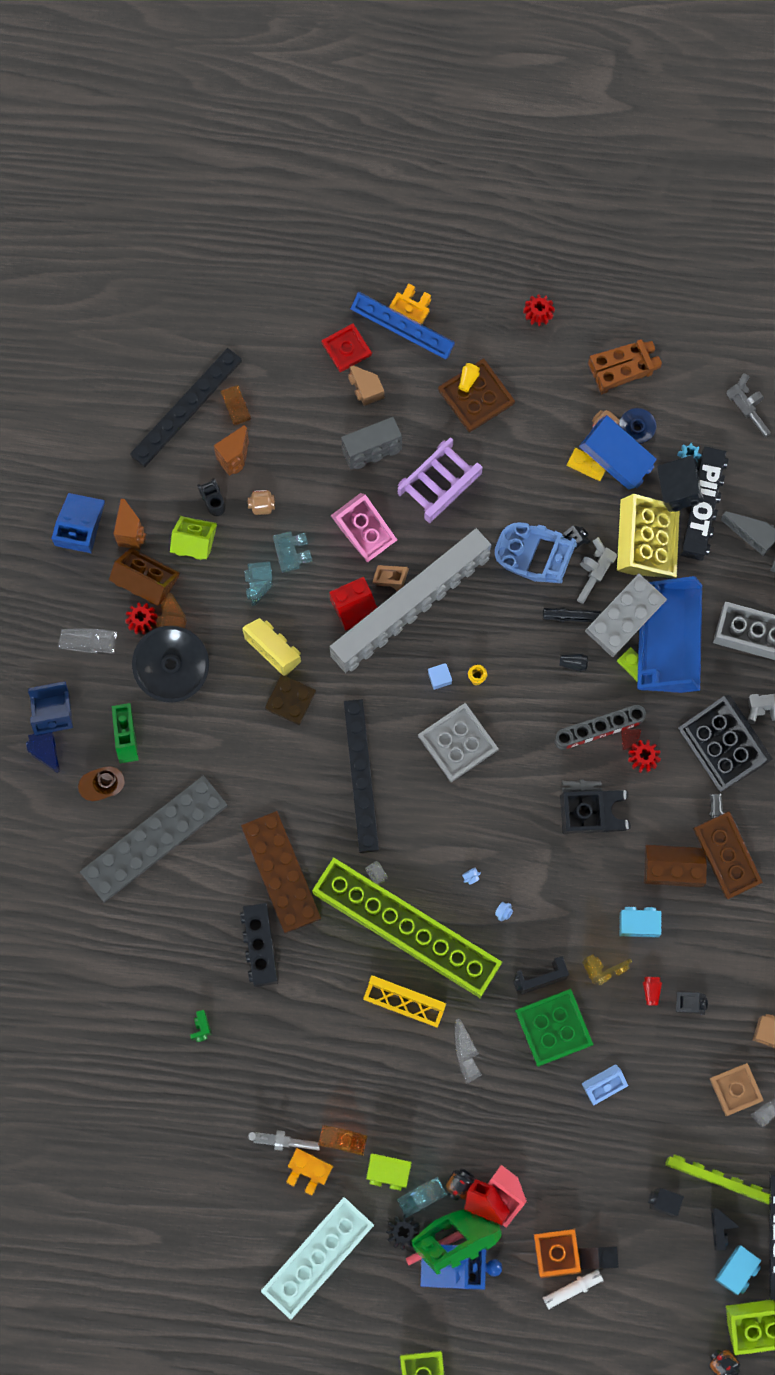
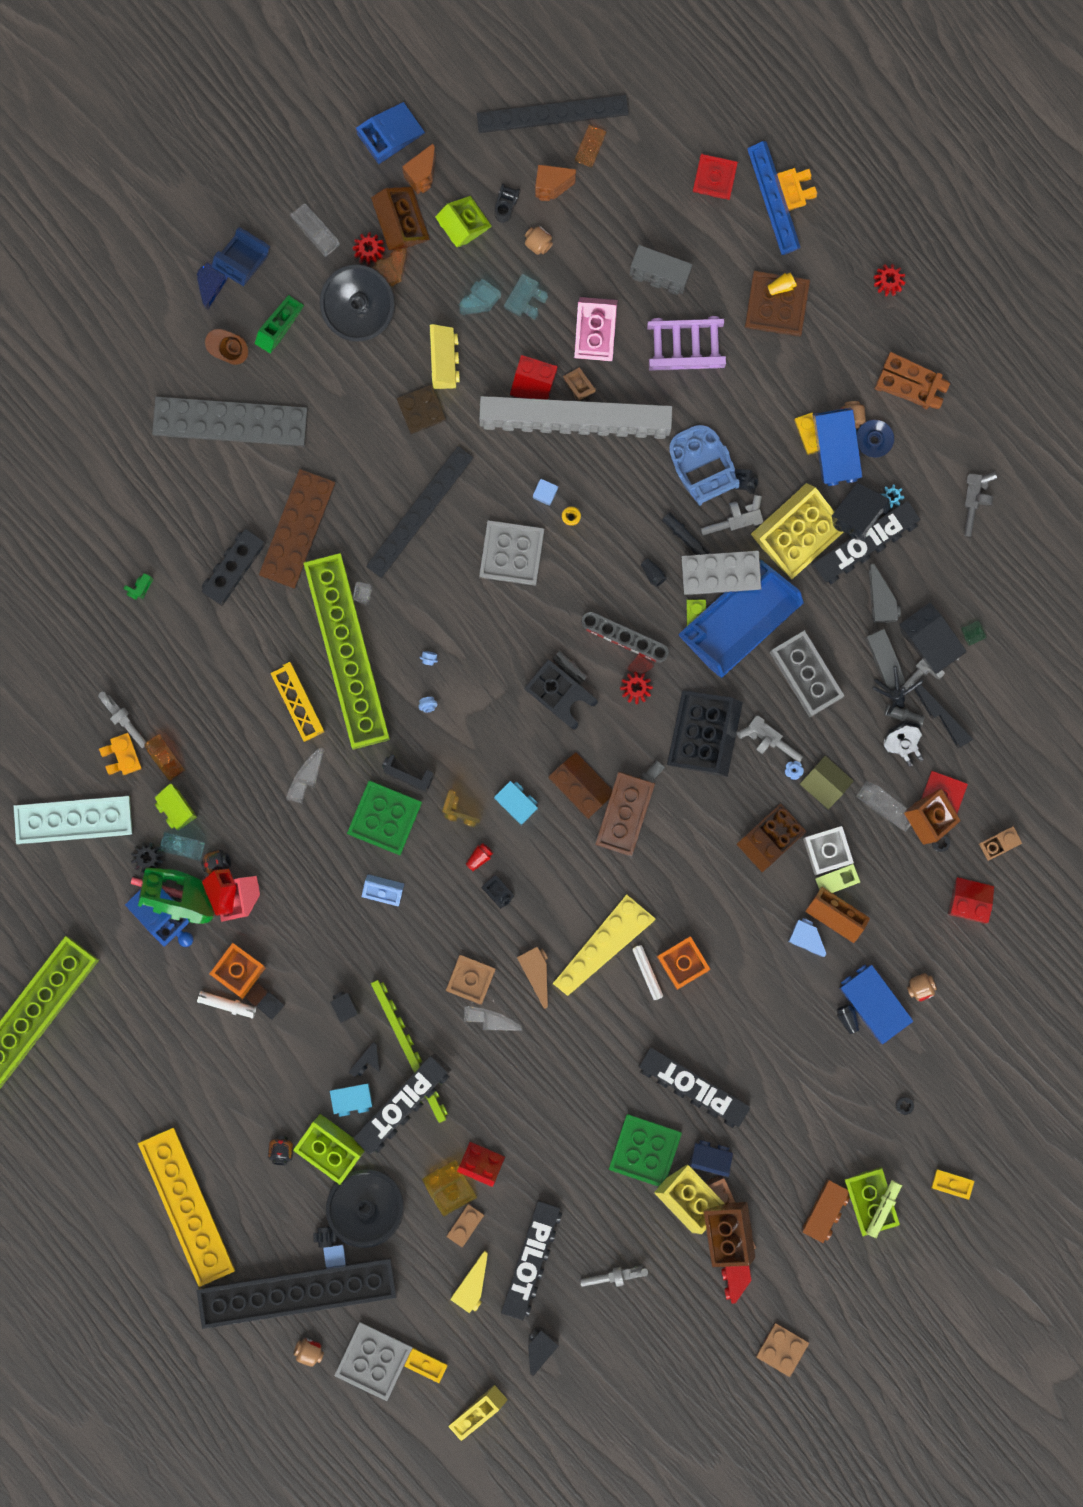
camera: 40 degrees right, 10 degrees up
medium nougat slope [348,366,384,406] -> none

